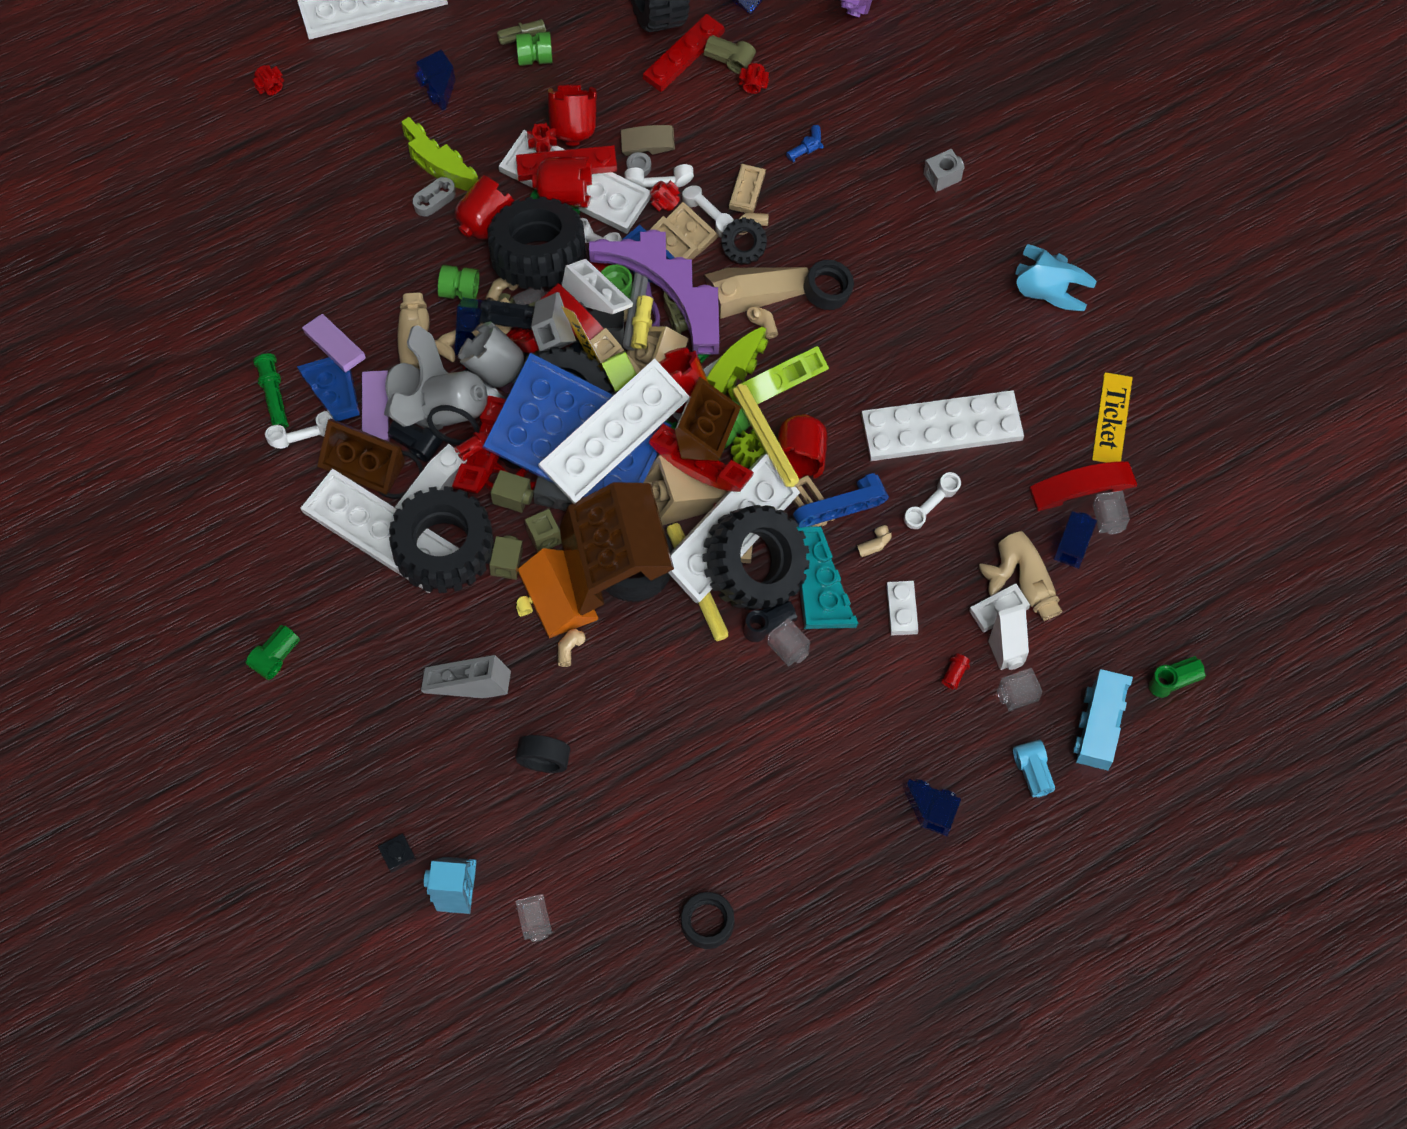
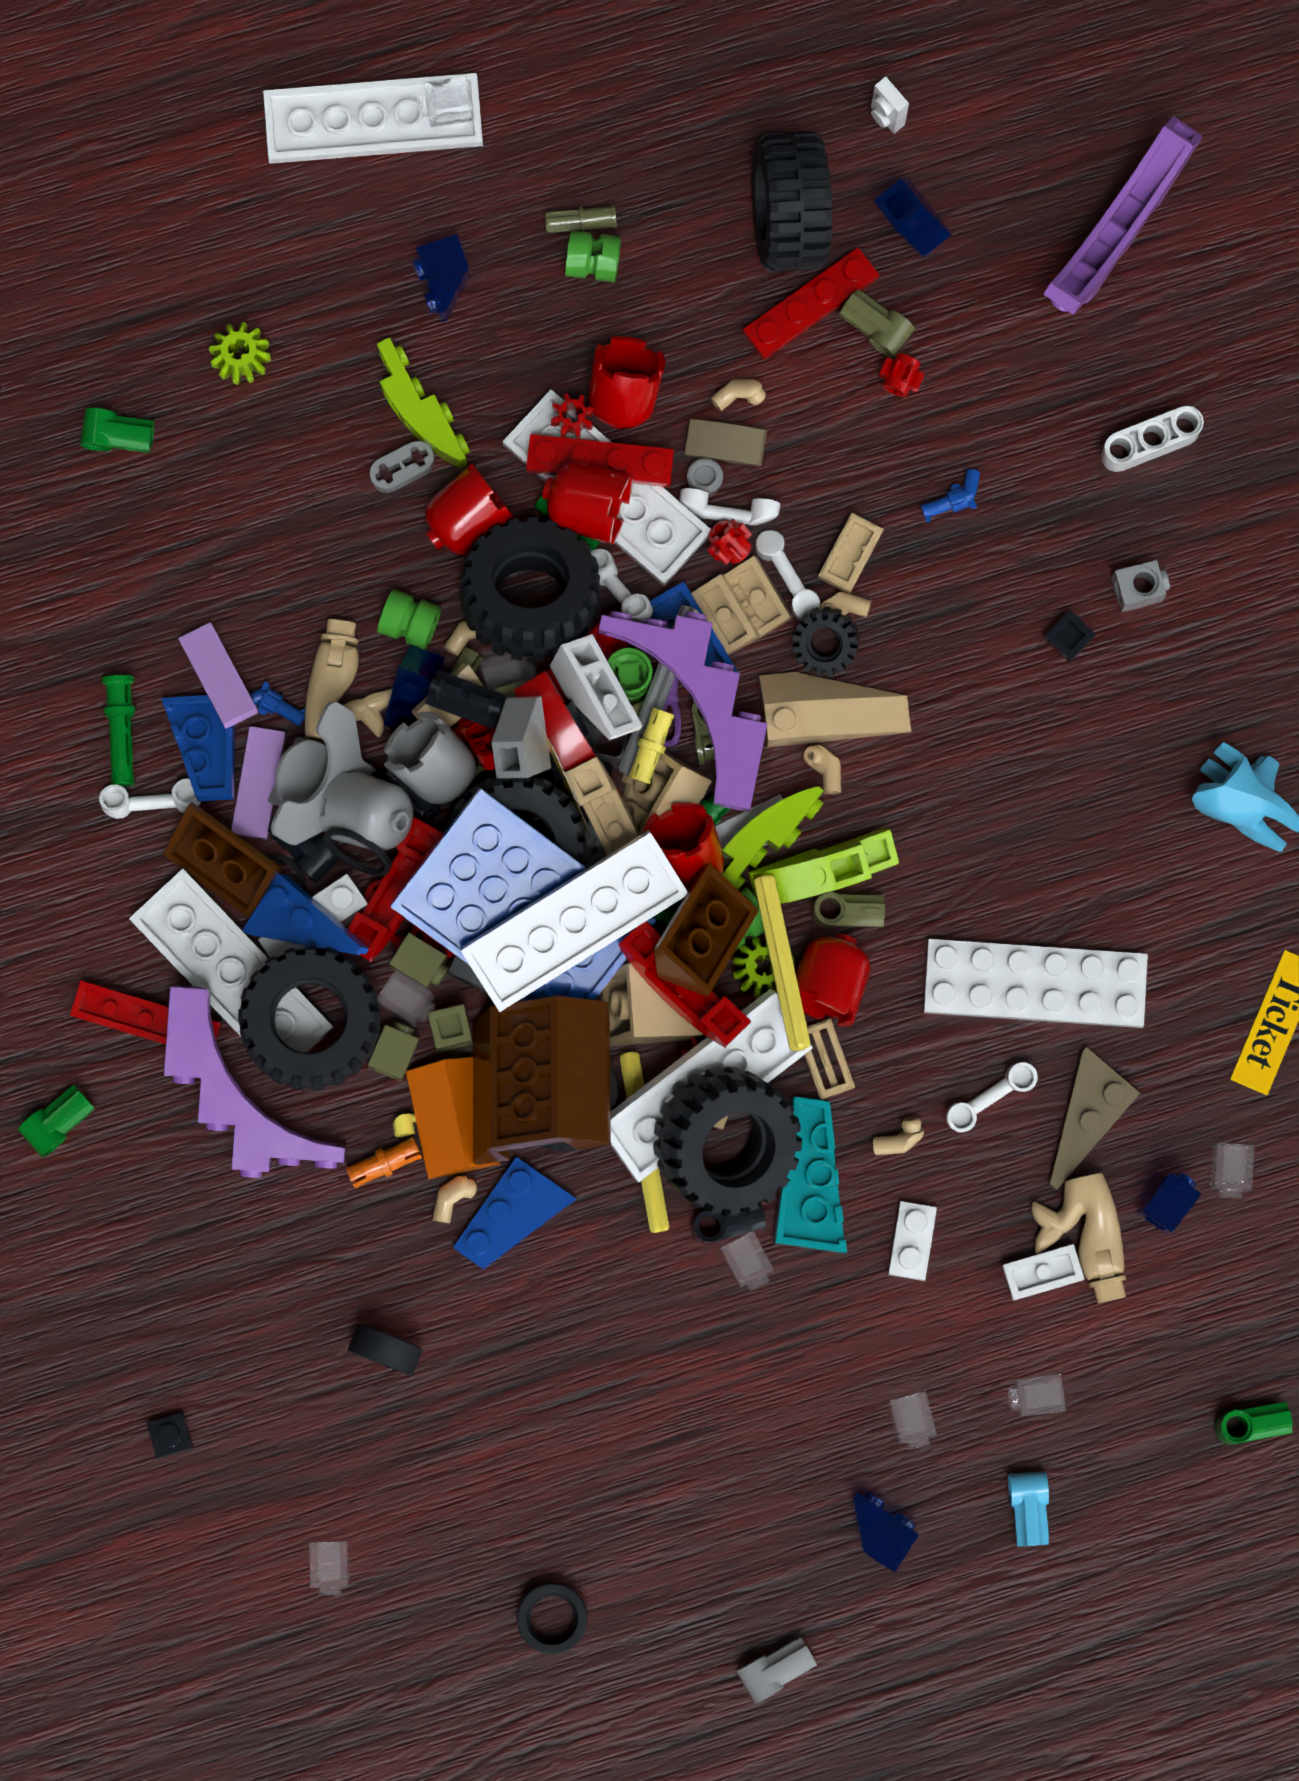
camera: 10 degrees right, 15 degrees up
red gear [253,65,284,95] -> none
light grey slope [421,655,511,698] -> none
medium azure wedge [424,857,477,914] -> none
red pin [454,431,487,461] -> none
lime brick [602,350,637,392] -> none
blue beam [793,473,889,528] -> none
black tyre [803,260,854,310] -> none
red pin [941,653,970,690] -> none
white slope [988,603,1029,670] -> none
red slope [1029,461,1137,511] -> none
medium azure wedge [1073,669,1133,770] -> none
none -> red plate [70,980,222,1045]
none -> green piece [80,408,155,453]
none -> medium lavender arch [164,985,346,1178]
none -> lime gear [209,322,271,385]
none -> blue wing [242,873,369,955]
none -> blue piece [249,681,305,727]
none -> orange pin [346,1137,423,1189]
none -> clear brick [377,970,436,1028]
none -> blue wing [453,1157,577,1270]
none -> tan arm [710,379,766,412]
none -> light grey piece [736,1637,817,1704]
none -> olive piece [810,892,885,928]
none -> clear brick [888,1391,937,1450]
none -> black plate [1044,610,1096,663]
none -> dark tan wing [1050,1047,1140,1191]
none -> white beam [1101,406,1204,472]

